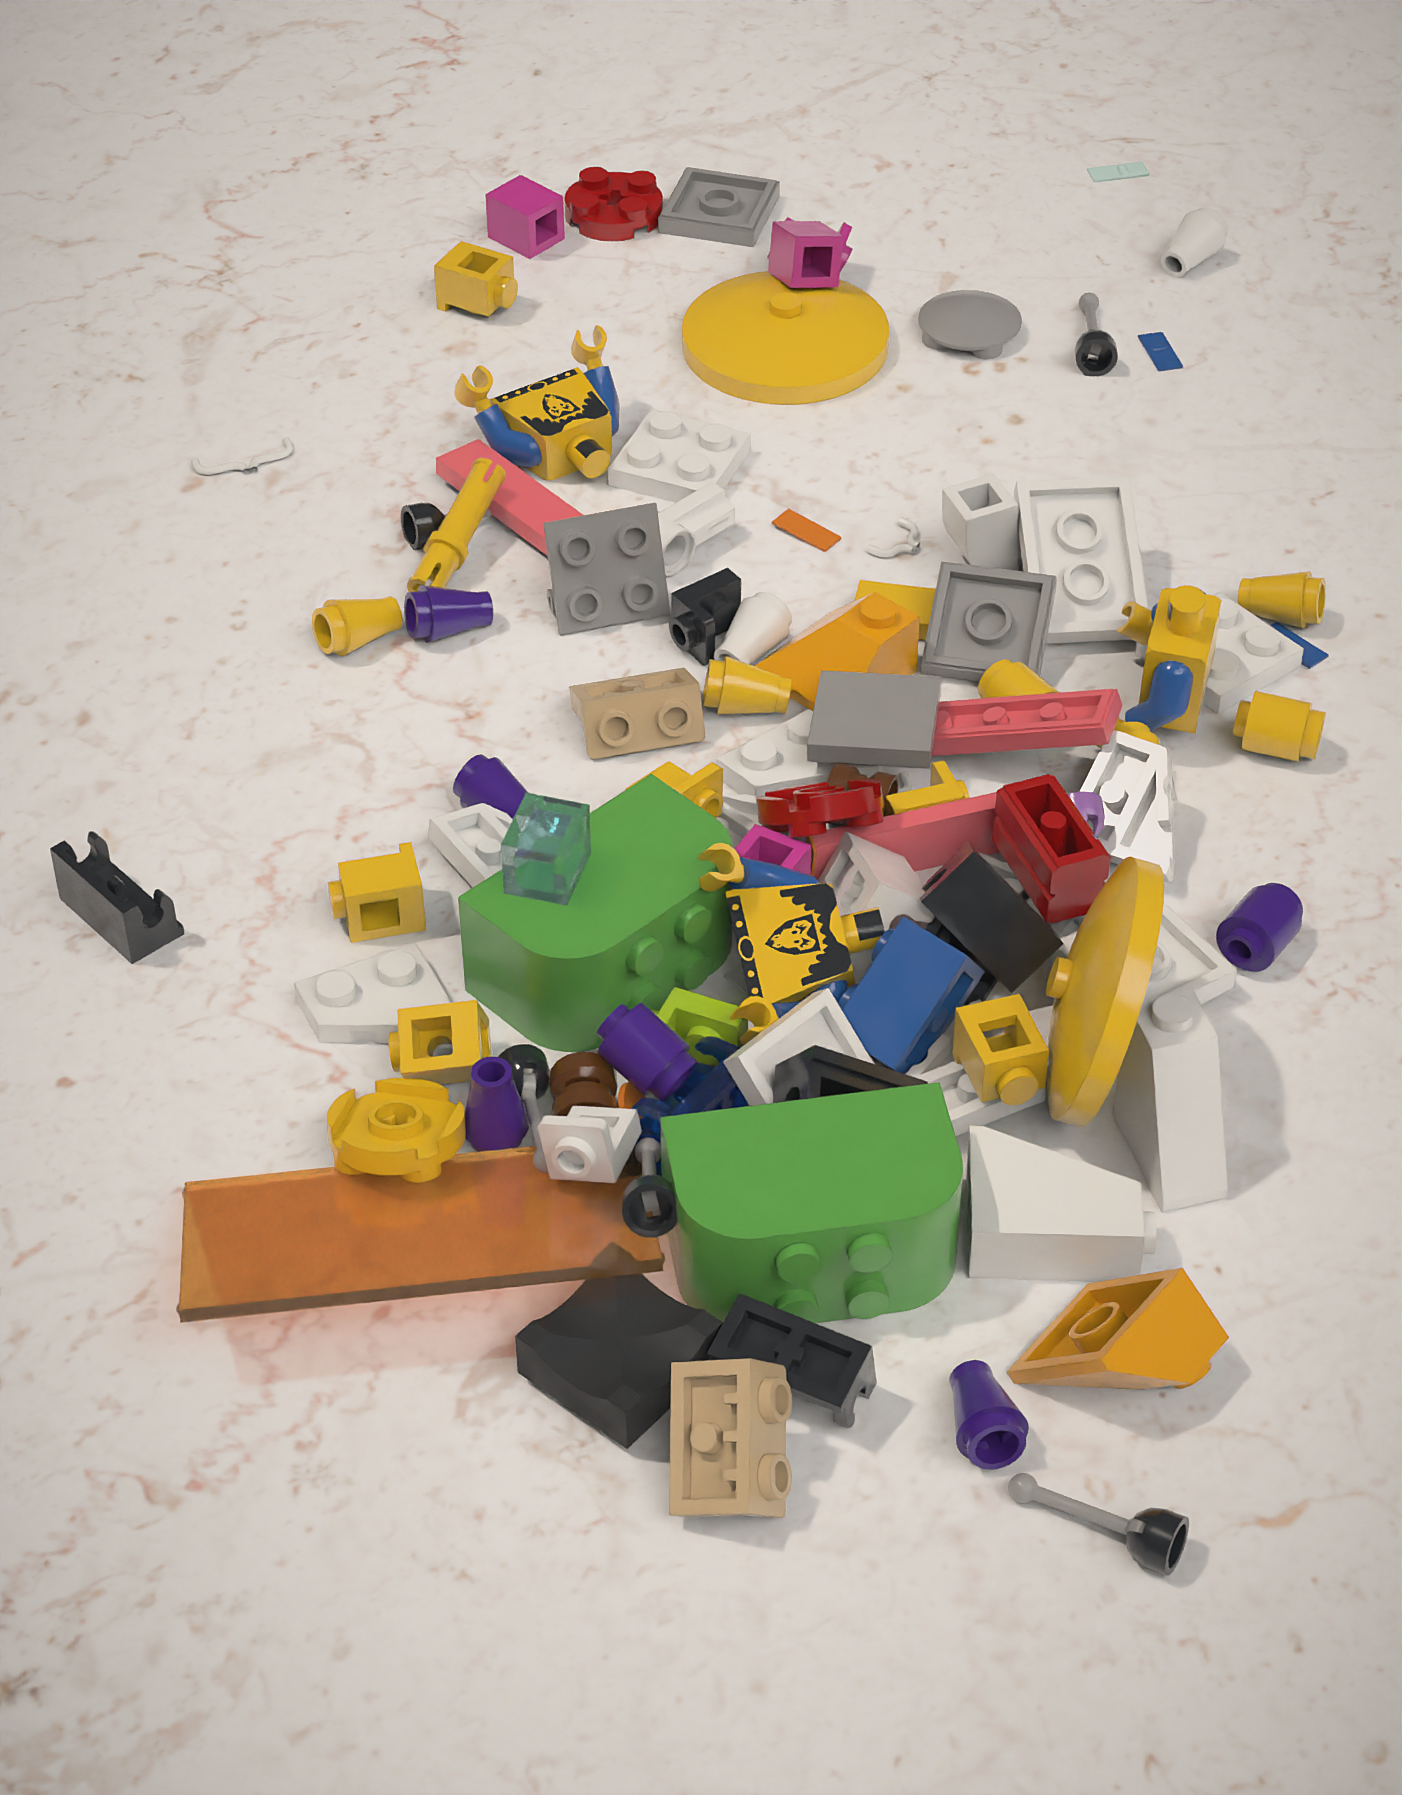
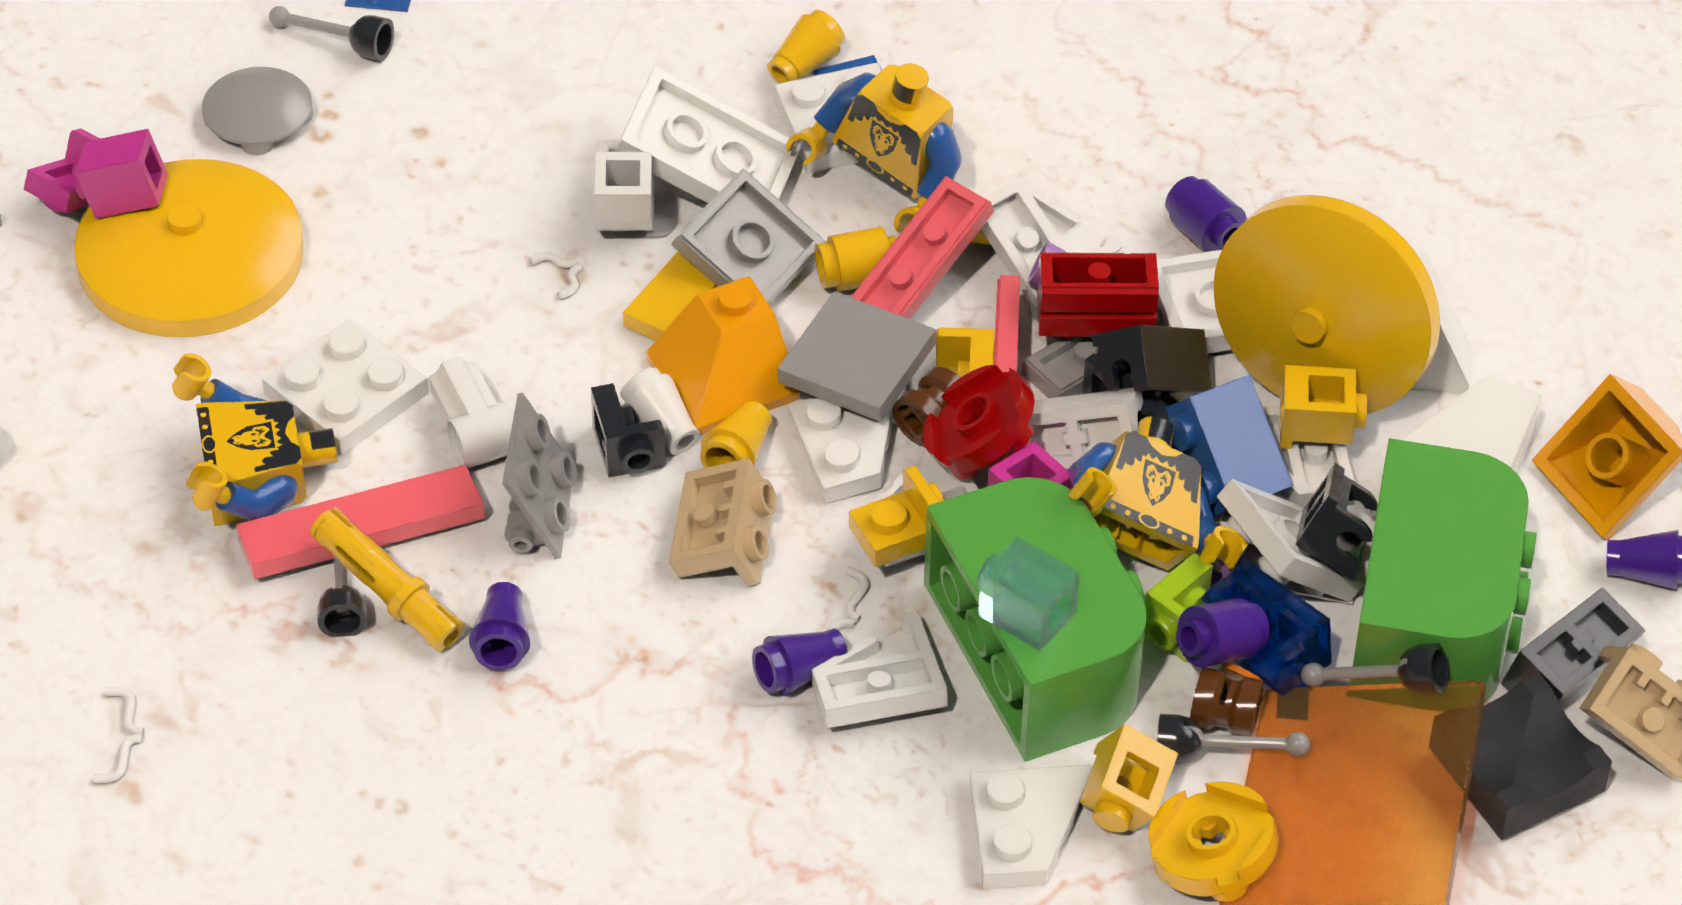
camera: 70 degrees left, 5 degrees up
yellow cone [312,596,403,656] -> none
yellow brick [327,842,426,943] -> none
dark purple cone [464,1057,529,1157] -> none
white bracket [538,1106,642,1183] -> none
orange piece [772,508,842,552] -> none
yellow brick [1233,691,1326,762] -> none

